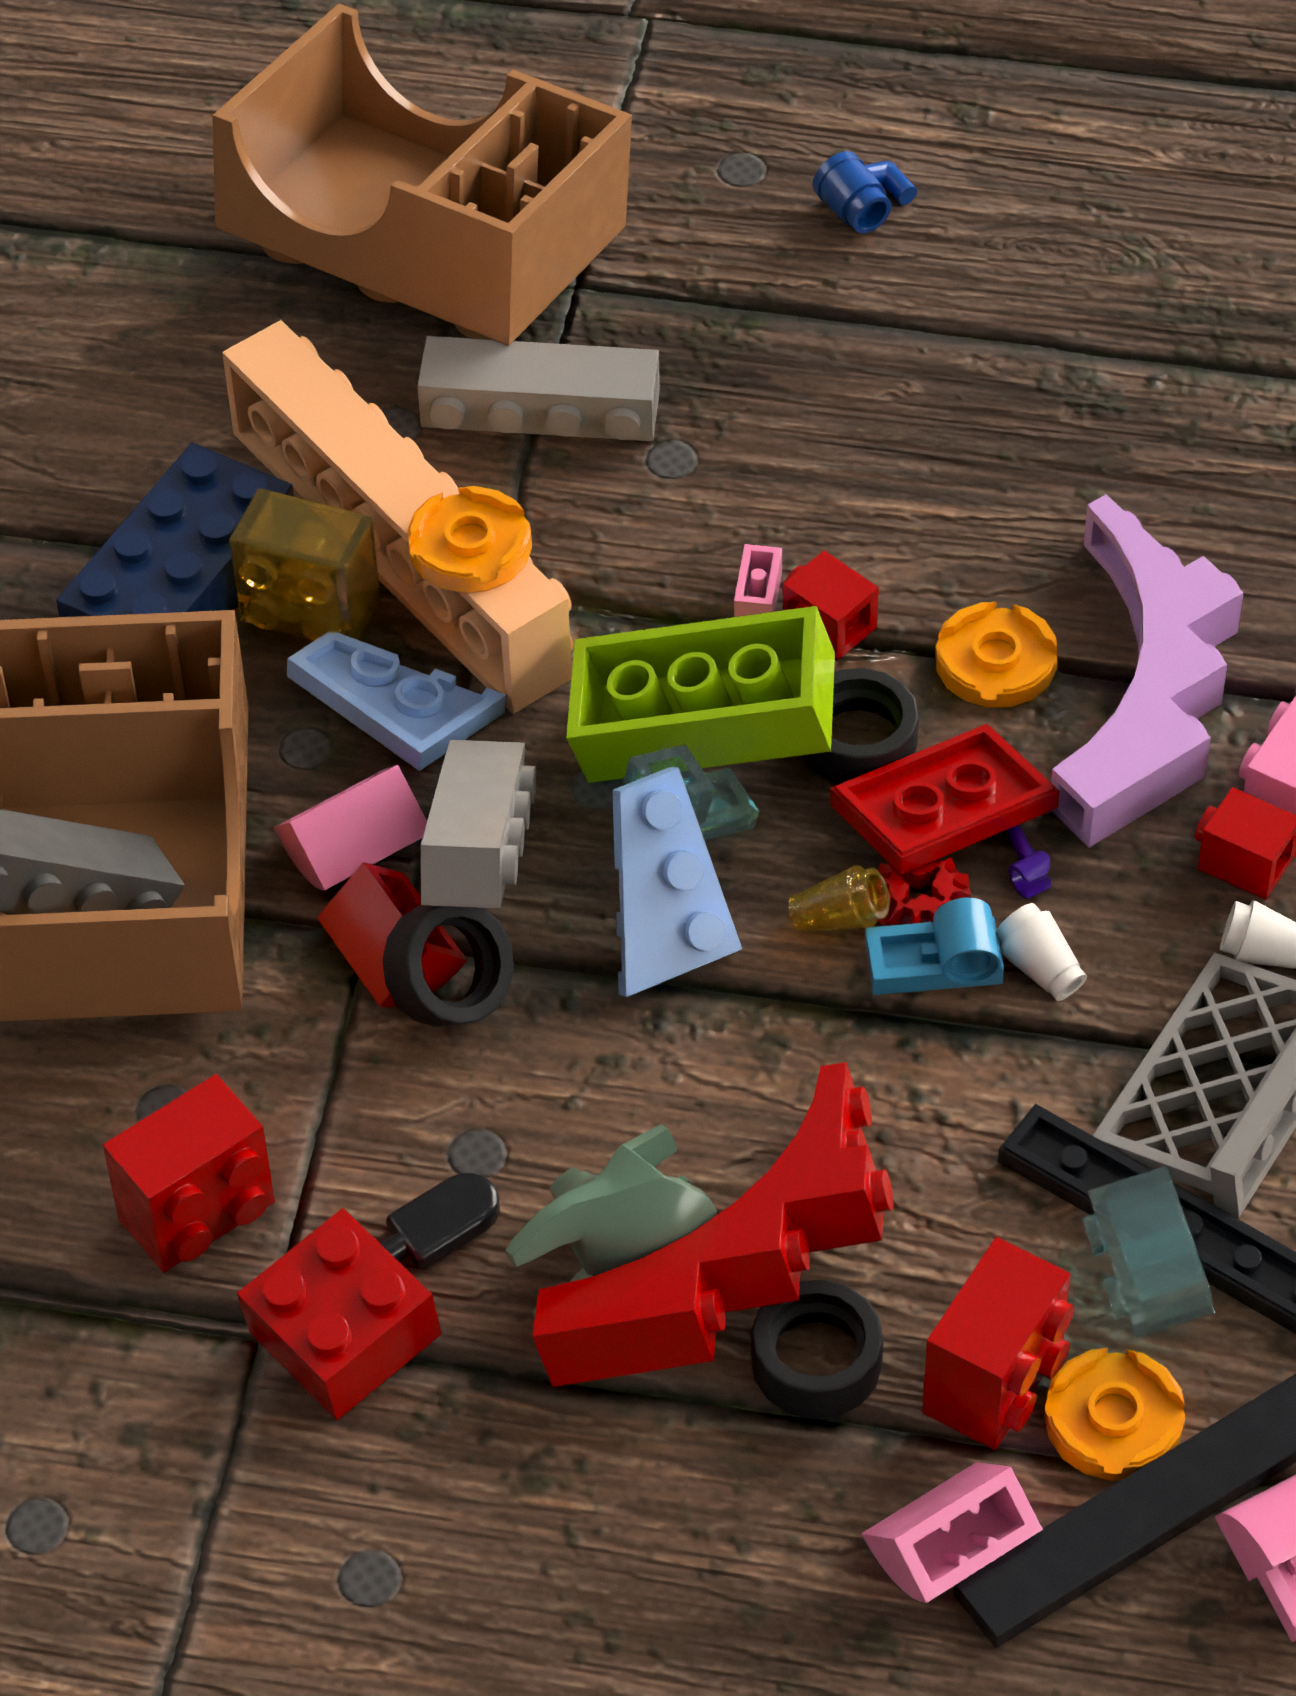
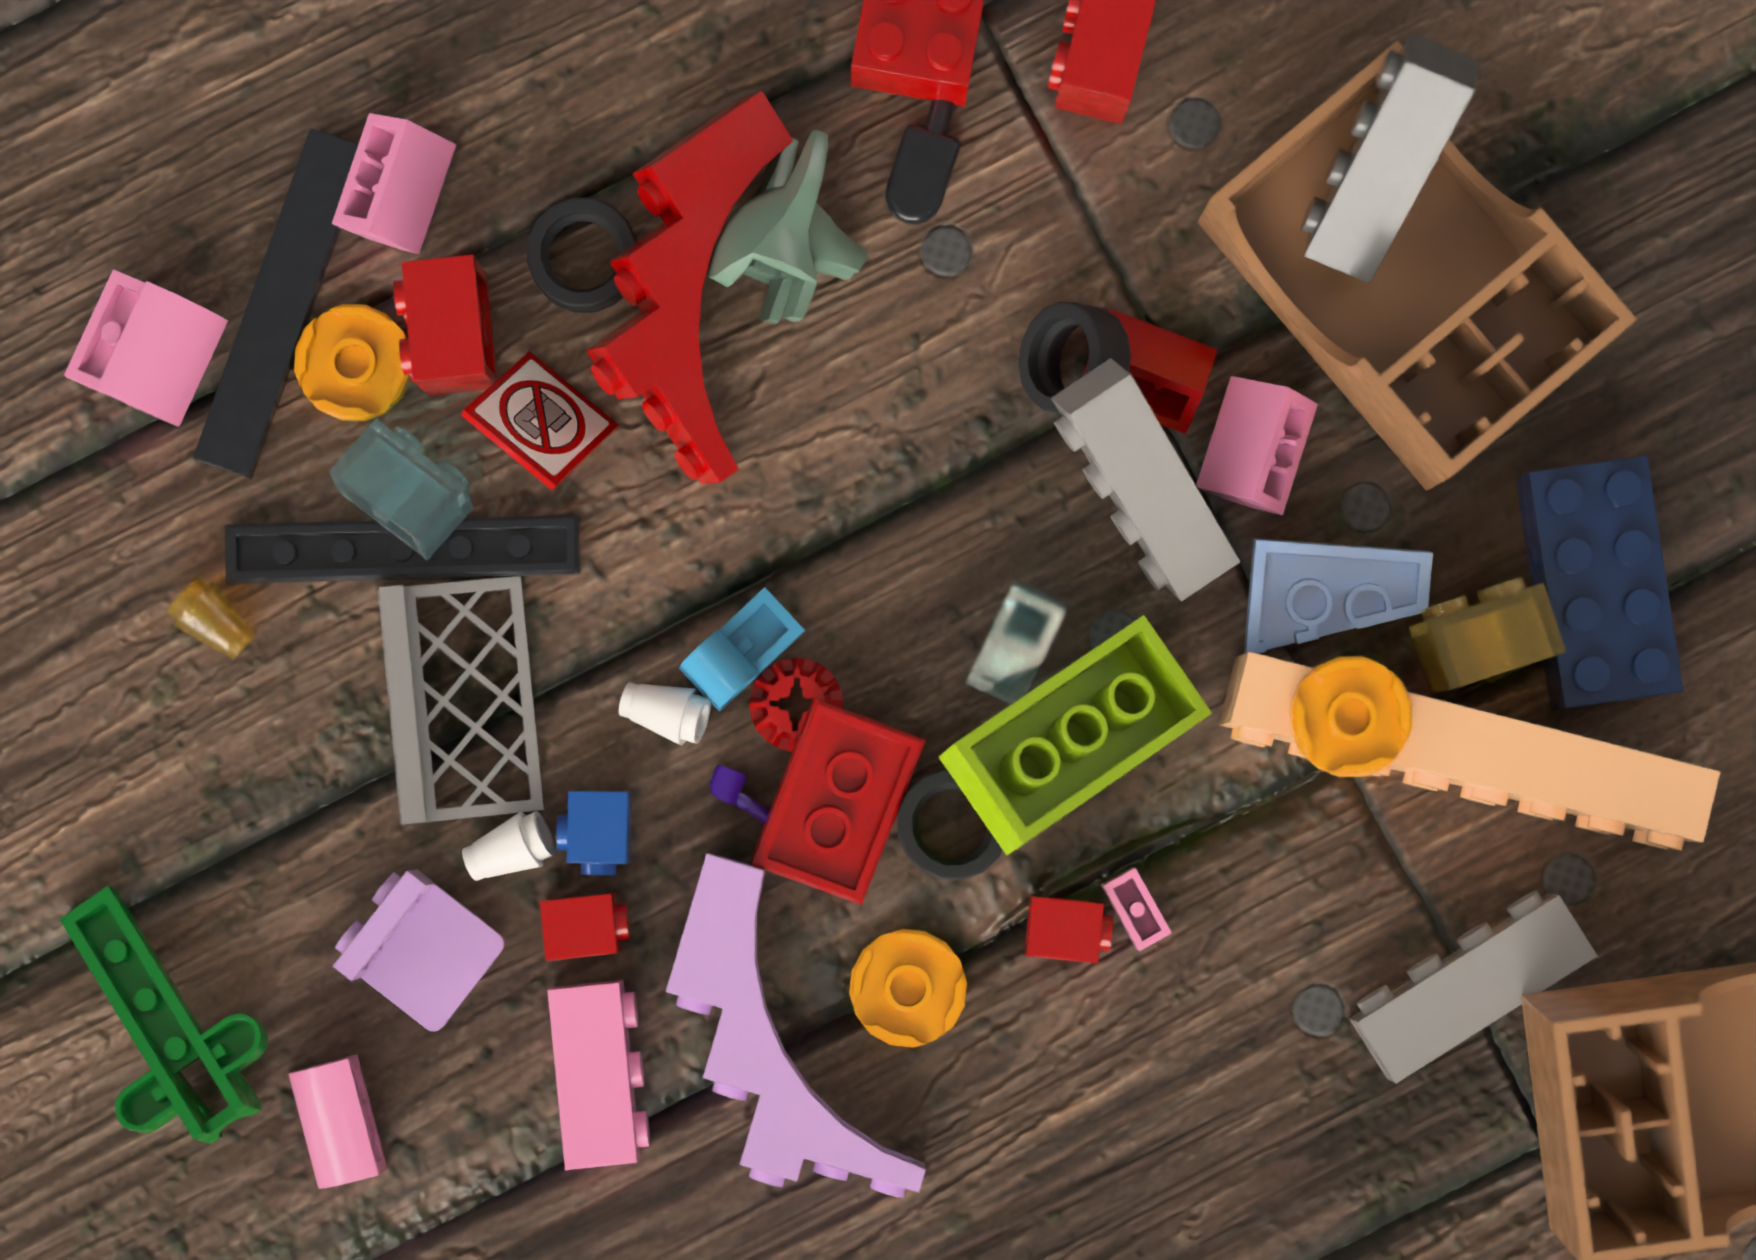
camera: 140 degrees right, 35 degrees up
light blue wing [613,767,742,997] -> none
clear yellow cone [789,865,890,932] -> none
none -> piece [461,351,619,491]
none -> blue brick [556,791,632,875]

